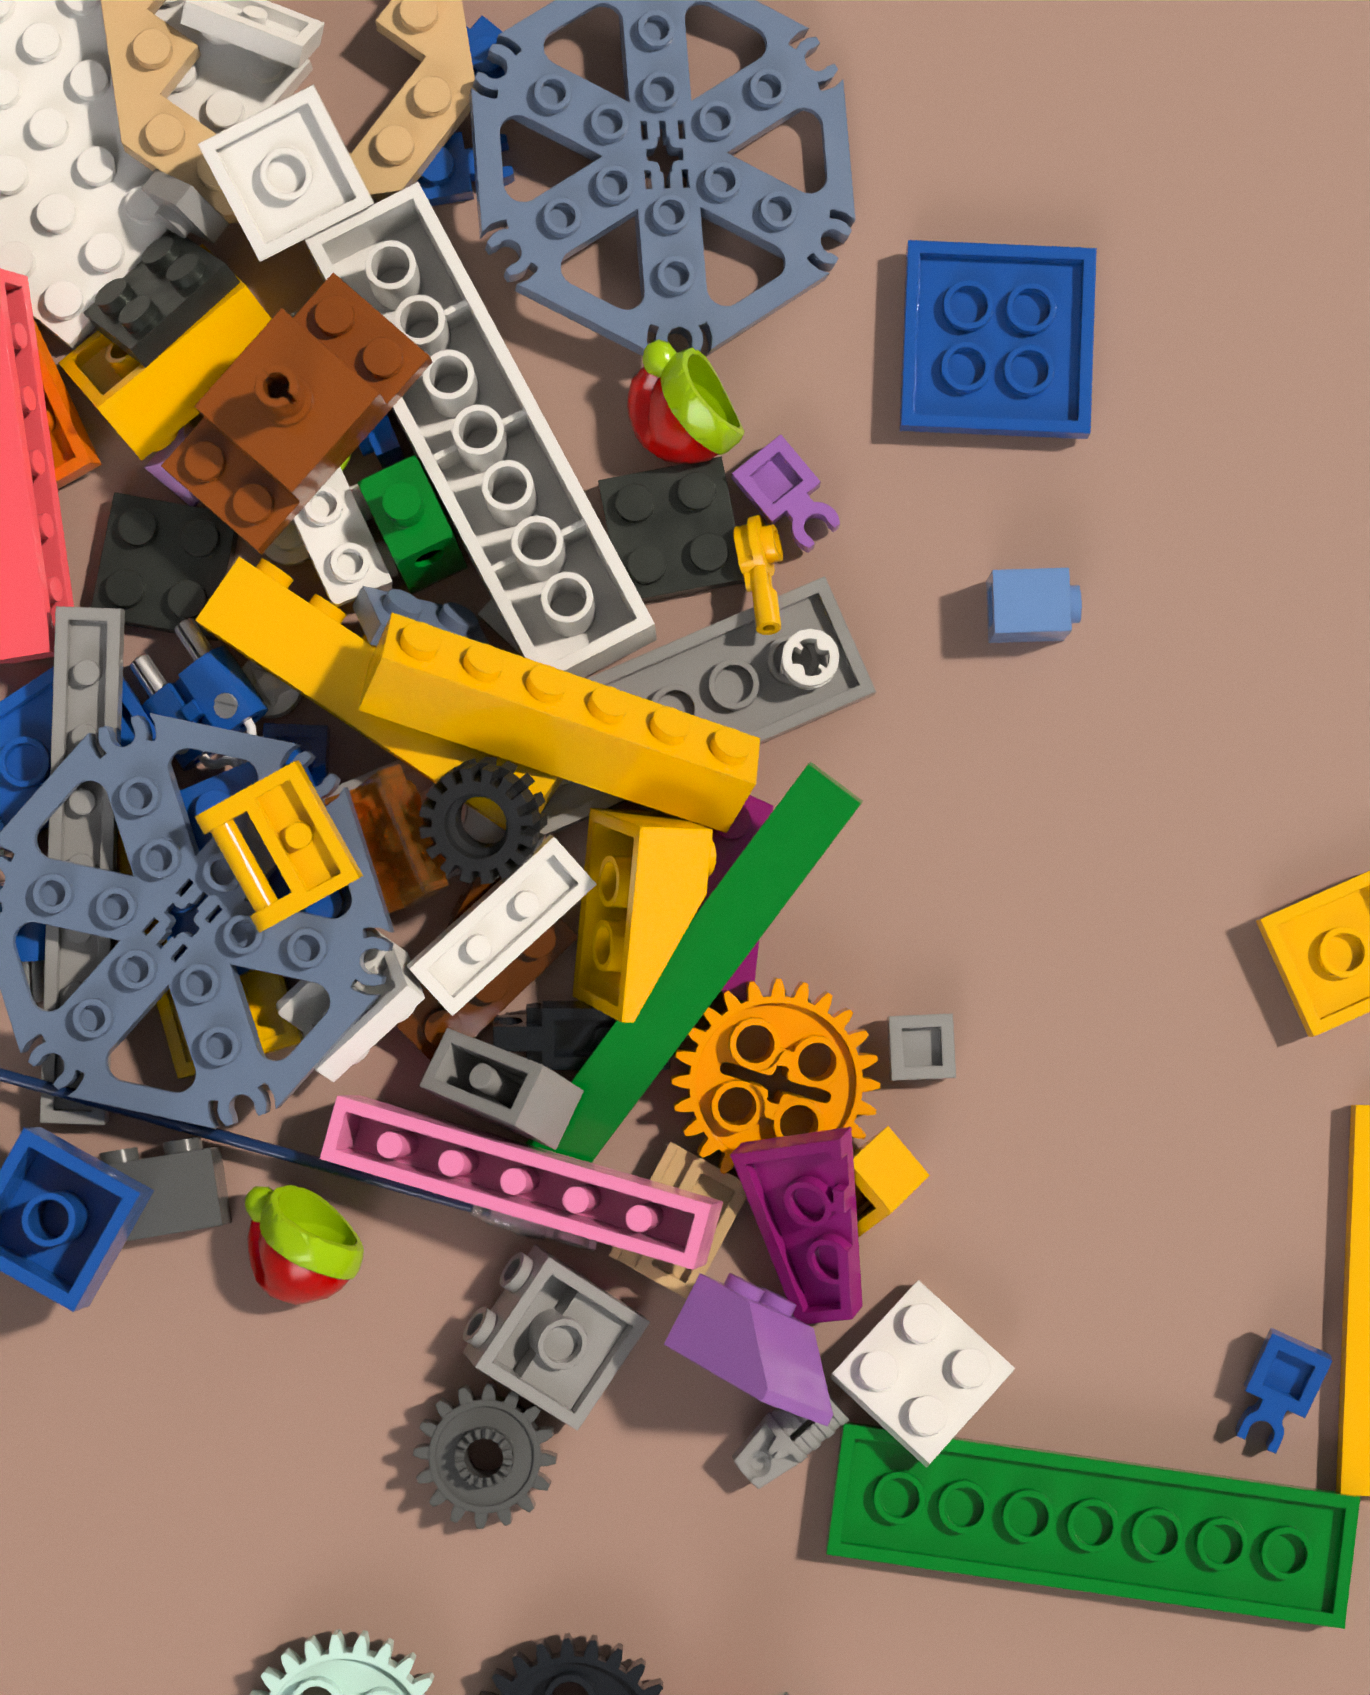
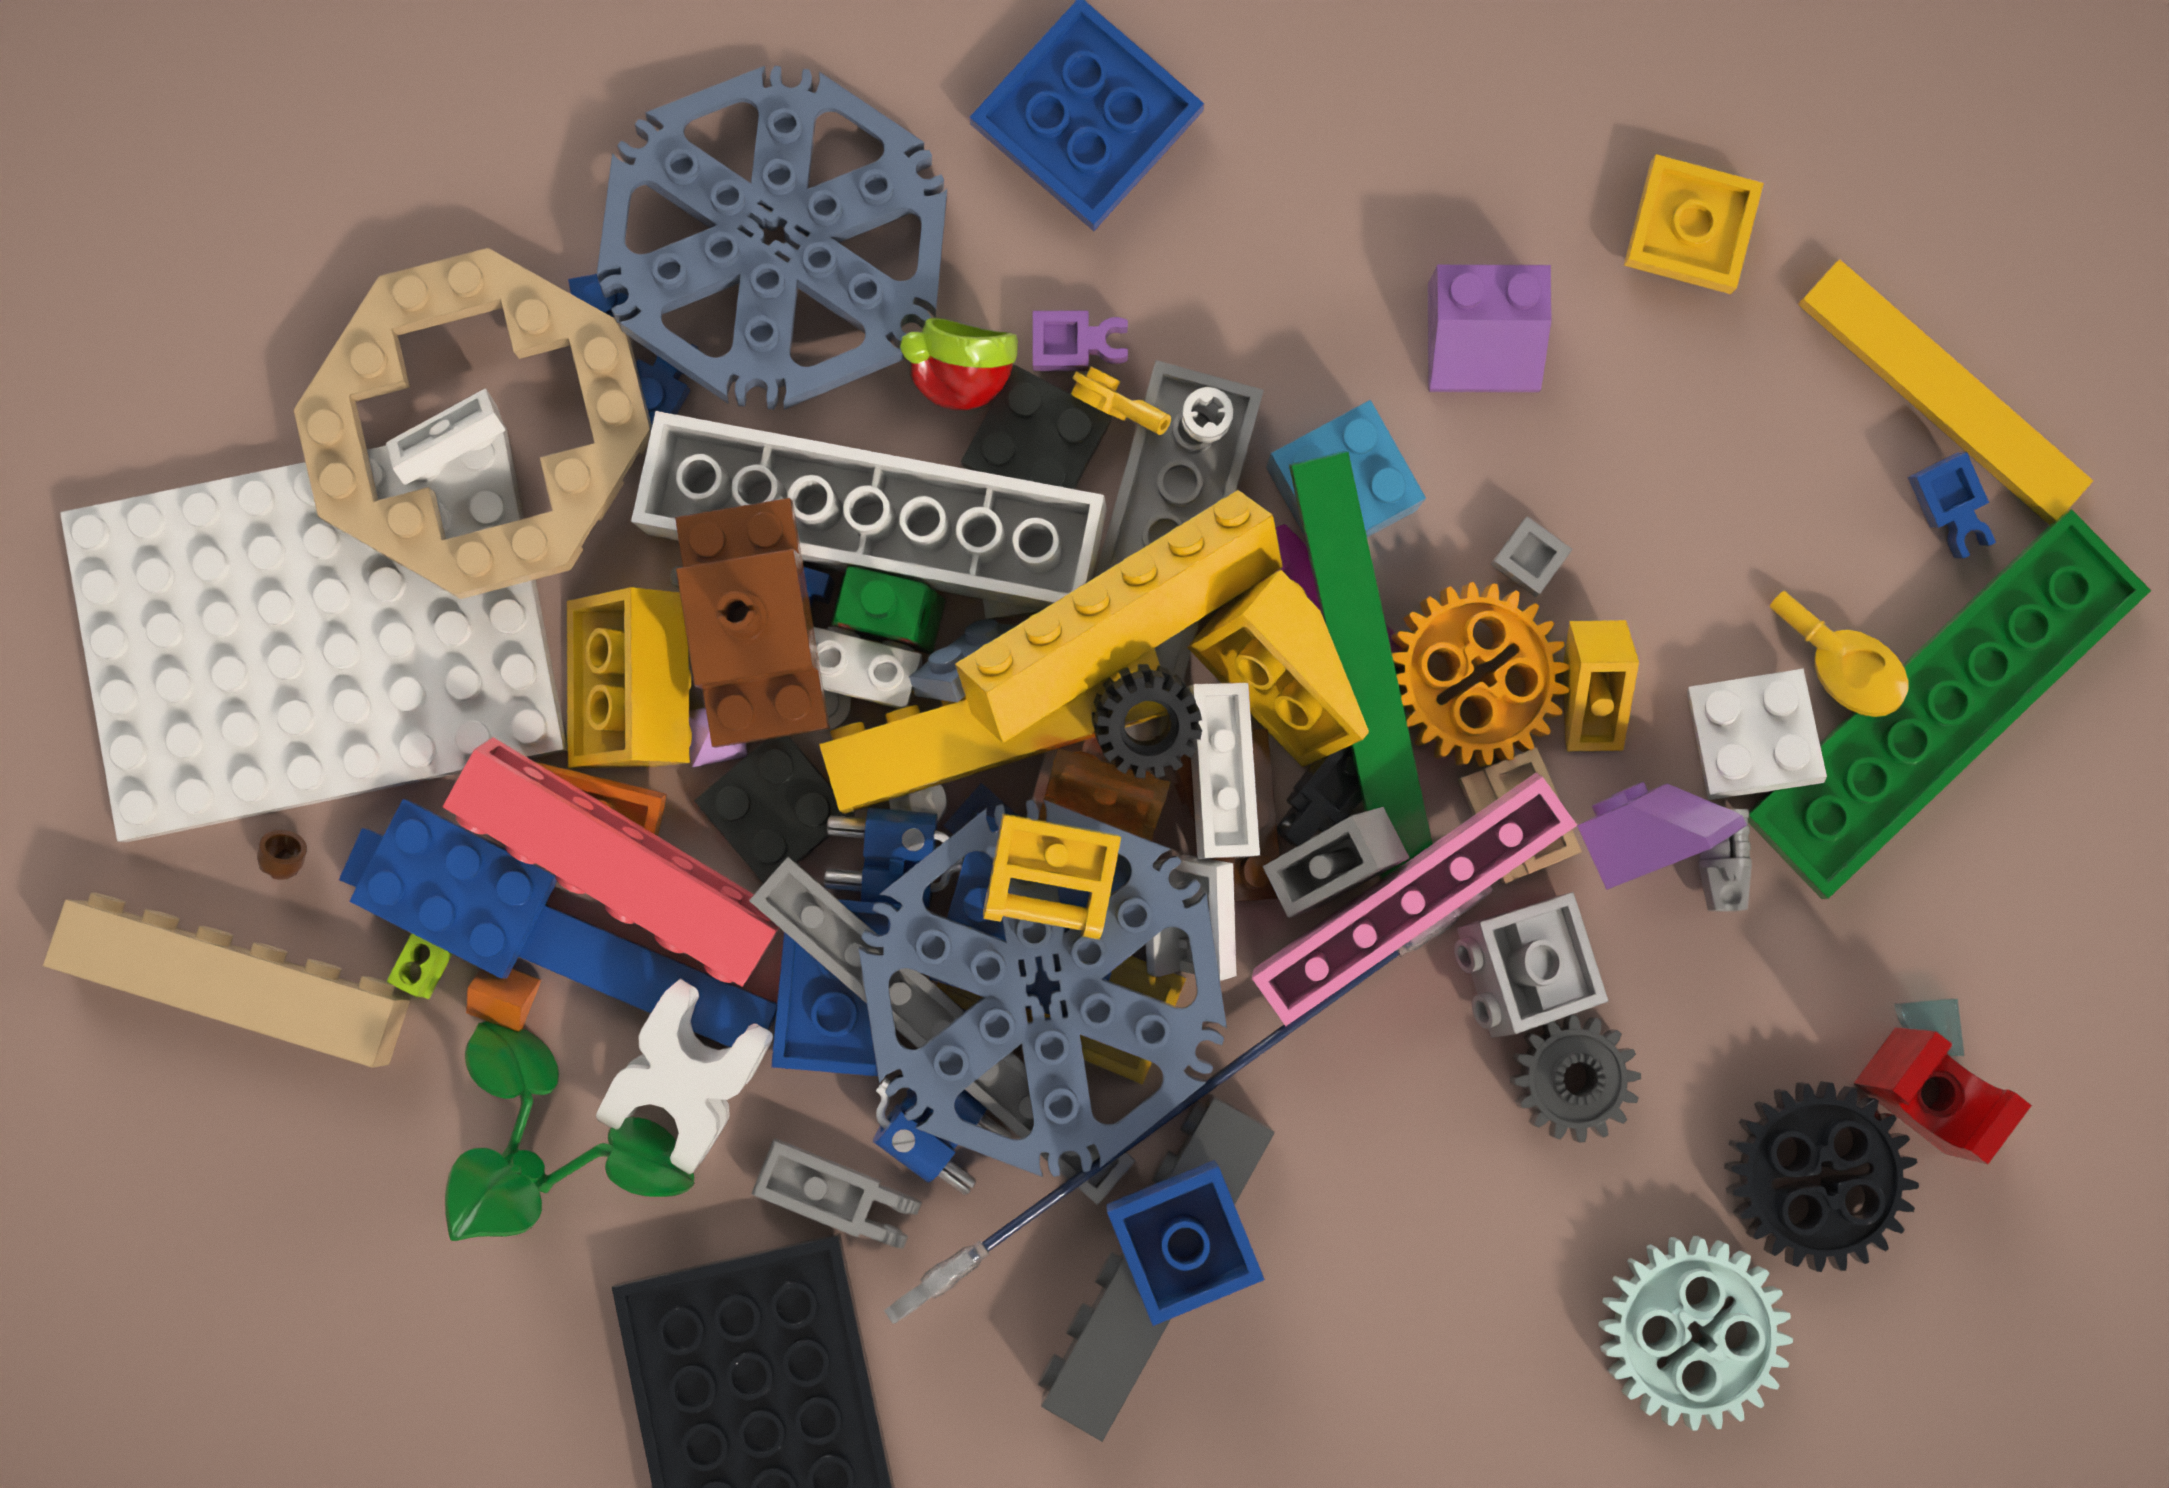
camera: 50 degrees left, 0 degrees up
pearl dark grey plate [83,233,240,368] -> none
light grey plate [141,169,229,243] -> none
white plate [198,84,374,262] -> none
lime piece [245,1185,364,1305] -> none
magenta wing [730,1127,863,1324] -> none
medium blue brick [986,568,1082,643] -> none
none -> dark azure brick [1266,399,1426,538]
none -> medium lavender slope [1428,264,1552,392]
none -> yellow piece [1769,590,1908,717]

